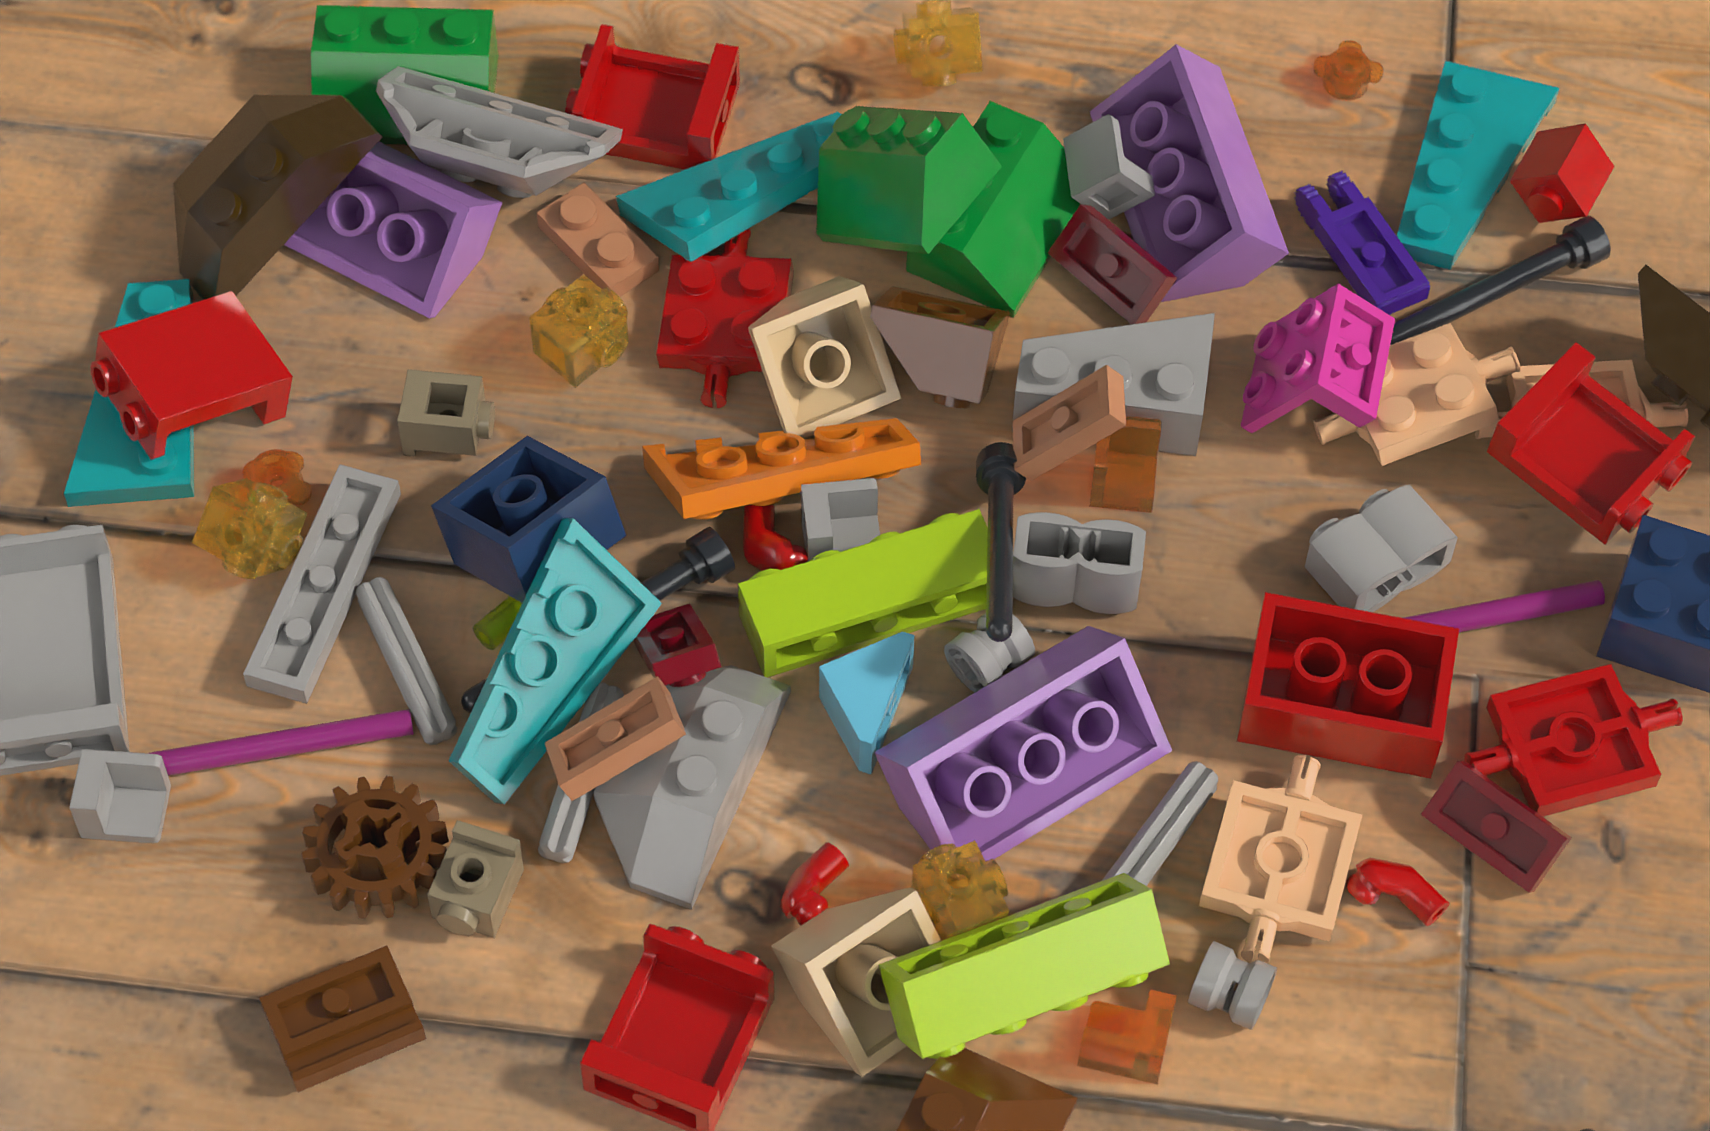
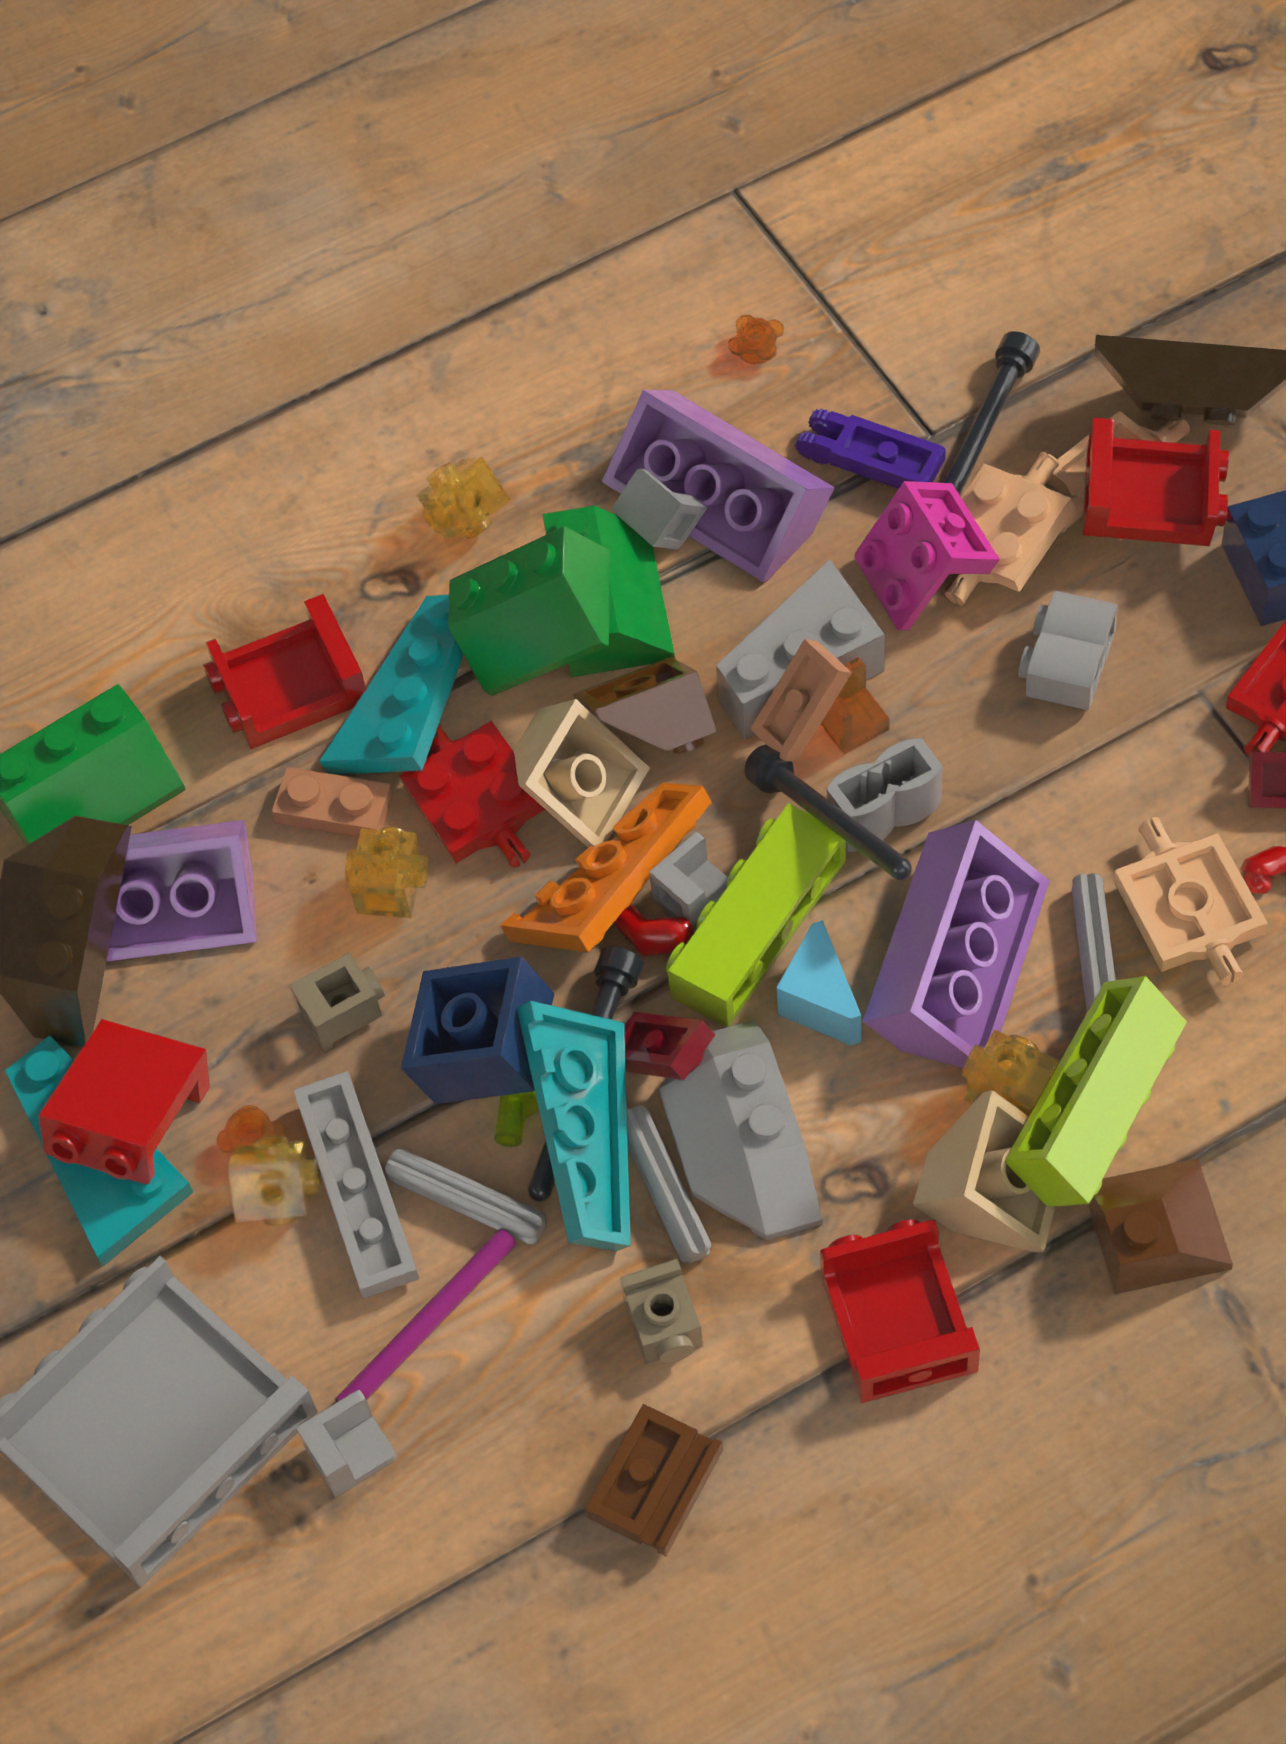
camera: 30 degrees left, 0 degrees up
reddish brown gear [301,776,449,919] -> none
light grey wedge [376,66,623,198] -> none
nougat plate [545,676,686,801] -> none
red arm [780,842,849,926] -> none
light grey wheel [944,613,1035,692] -> none
dark red plate [1048,204,1177,325] -> none
clear orange panel [1077,989,1177,1085] -> none
light grey wheel [1188,941,1277,1030] -> none
red brick [1237,592,1459,779] -> none
teal wing [1397,61,1560,270] -> none
magenta bar [1403,580,1605,633] -> none
red brick [1510,123,1615,223] -> none

